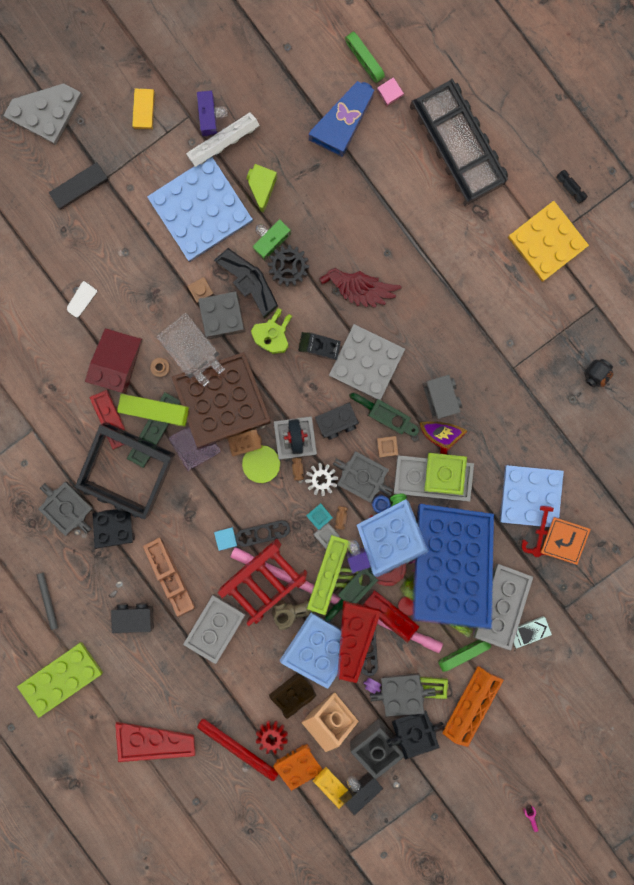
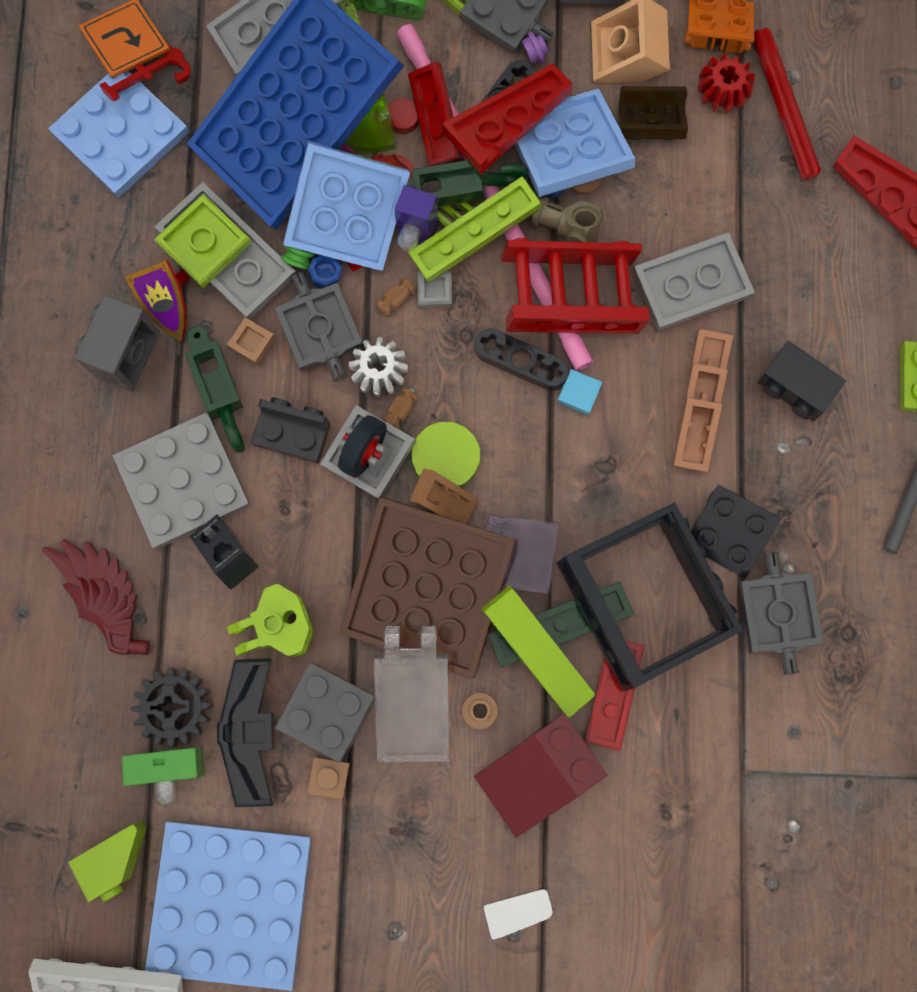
camera: 140 degrees left, 10 degrees down
teal plate [306,503,333,530] -> none

